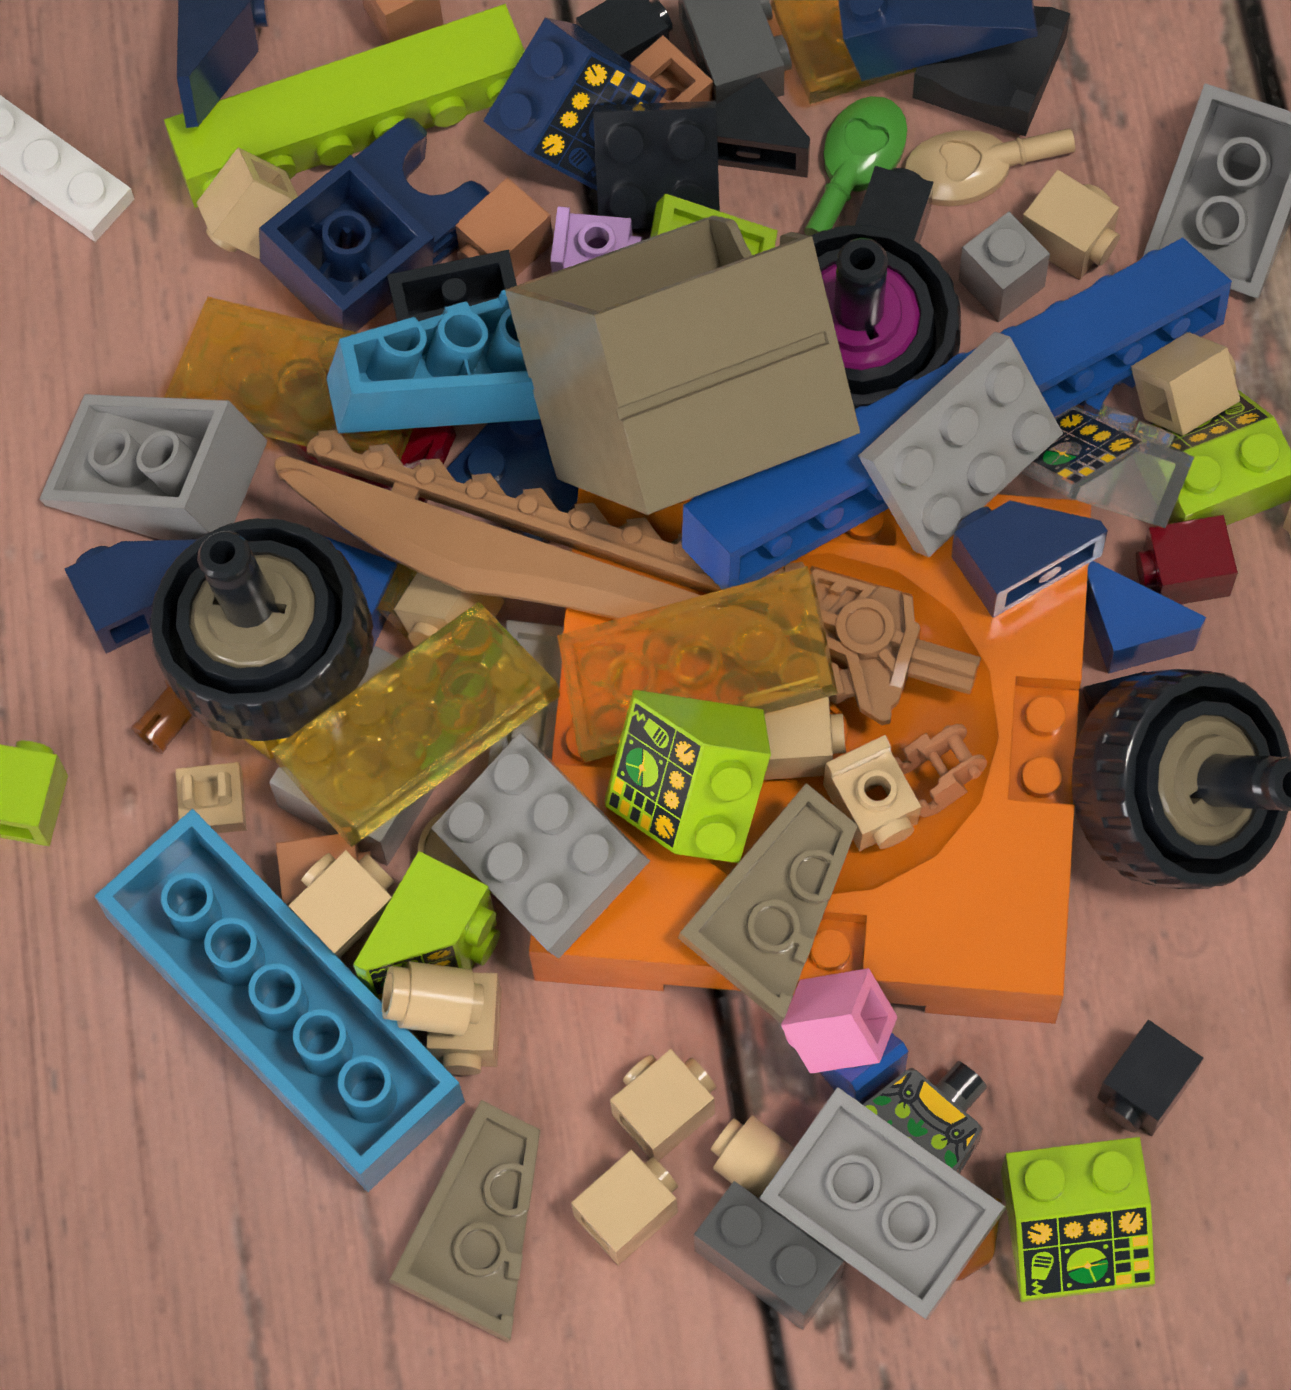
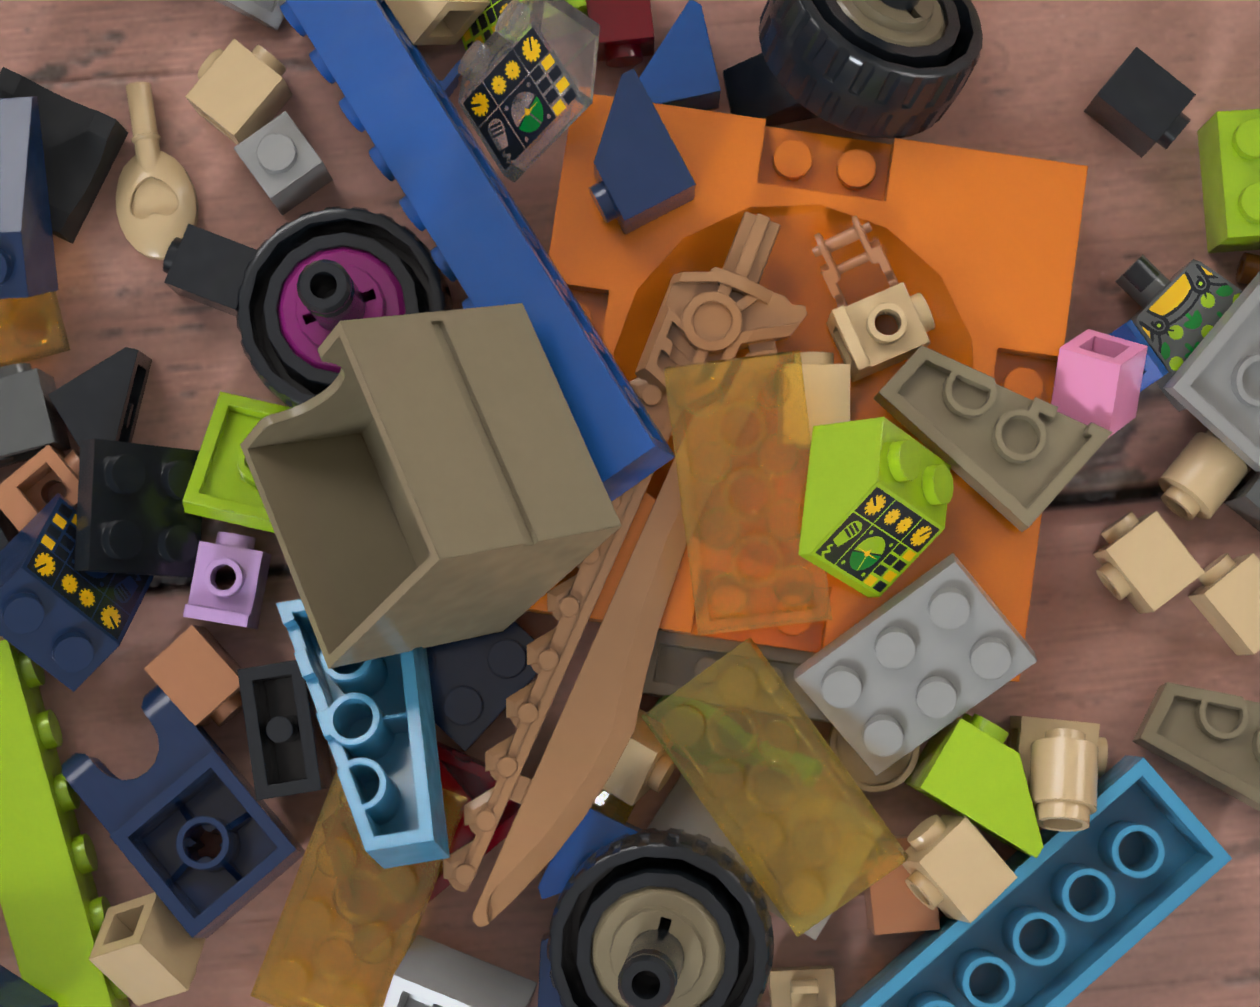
camera: 90 degrees left, 15 degrees up
bright green piece [804,96,907,236] -> none
light grey plate [858,332,1063,557] -> none

